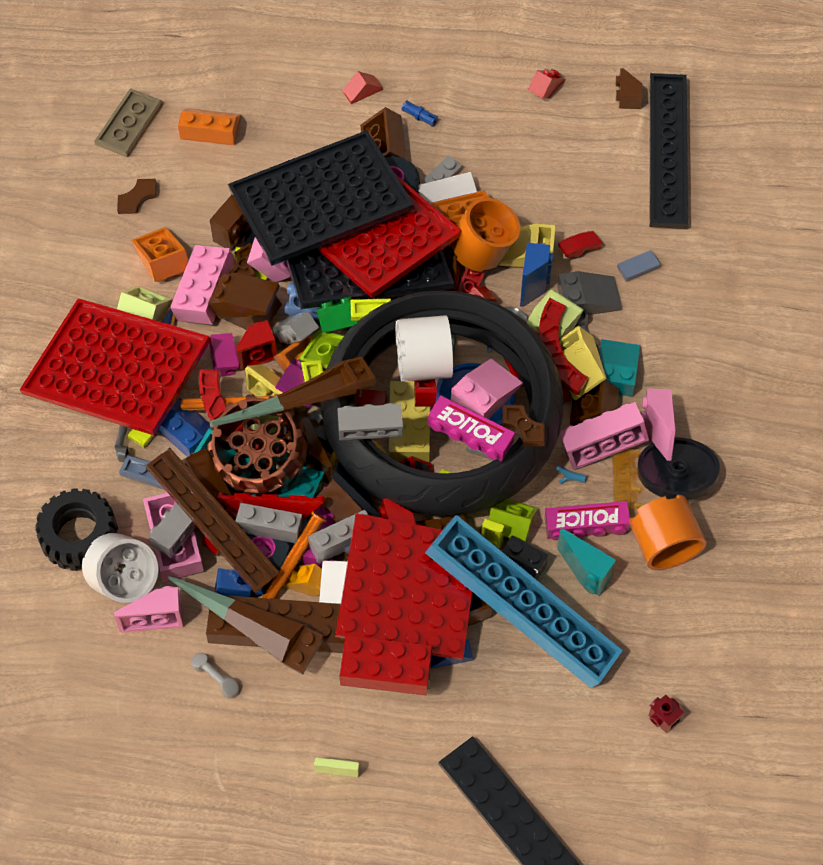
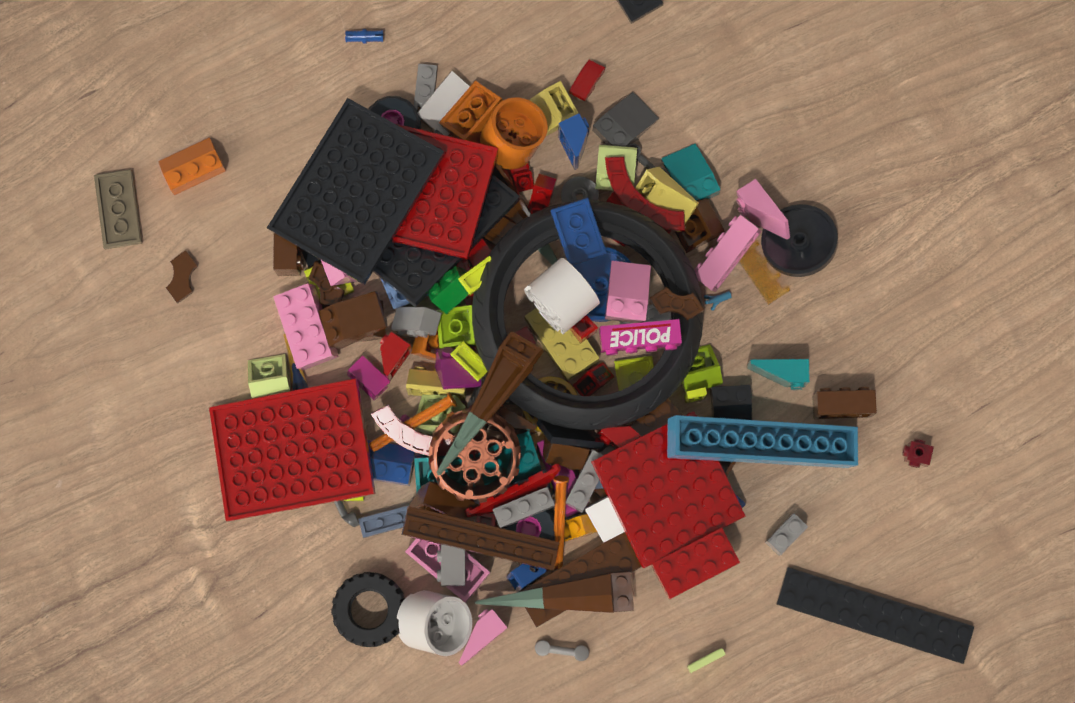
camera: 35 degrees left, 20 degrees up
orange slope [131,227,188,282] -> none
light grey brick [338,403,403,440] -> none
red slope [343,71,383,104] -> none
reddish brown slope [360,107,406,159] -> none
dark pink brick [544,501,630,540] -> none
sand blue tile [617,250,660,282] -> none
orange brick [629,495,706,570] -> none
none -> blue tile [551,198,607,266]
none -> light grey brick [765,513,808,556]
none -> reddish brown brick [812,387,877,419]

